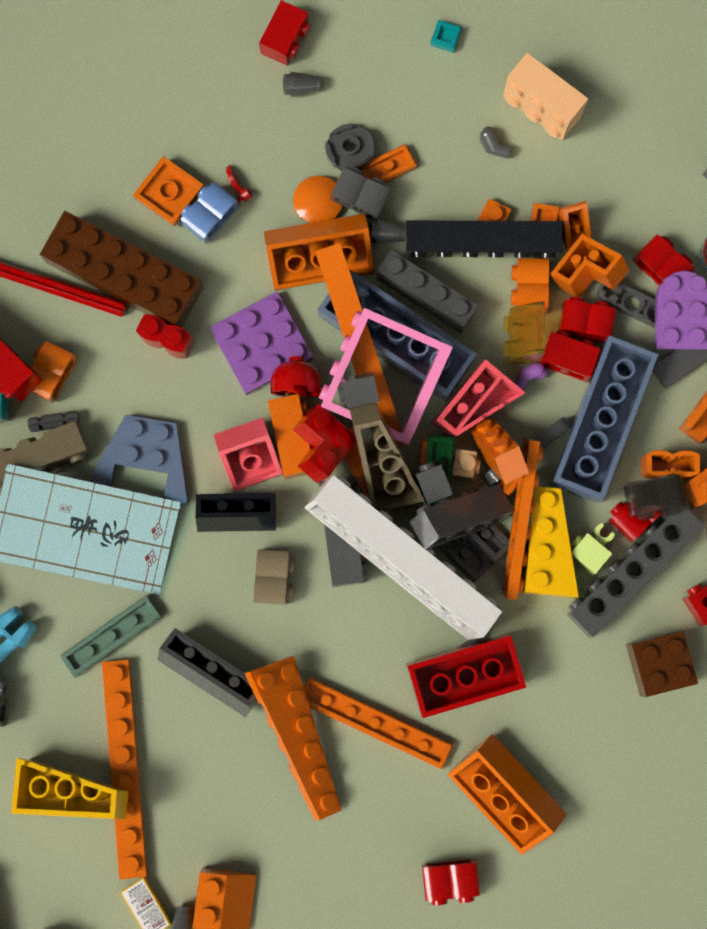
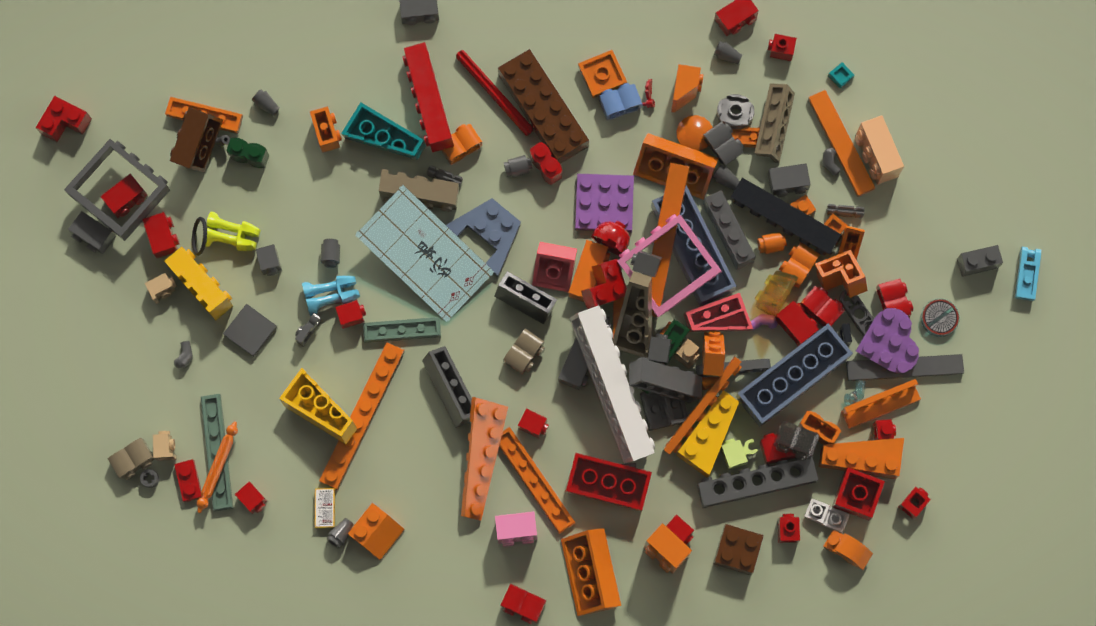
camera: 30 degrees right, 5 degrees down
none -> red brick [335,300,366,329]
none -> bright pink brick [495,511,538,547]
none -> dark grey brick [504,155,532,178]
none -> red brick [518,408,549,438]
none -> orange brick [644,523,692,574]
none -> red brick [666,514,694,545]
none -> orange slope [671,64,704,112]
none -> dark tan fence [755,83,795,163]
none -> orange brick [757,232,787,254]
none -> red brick [767,34,797,61]
none -> dark grey brick [768,163,811,197]
none -> orange tile [808,90,875,197]
none -> dark grey axle [826,204,864,218]
none -> black tile [840,323,852,346]
none -> clear light blue arm [844,380,866,405]

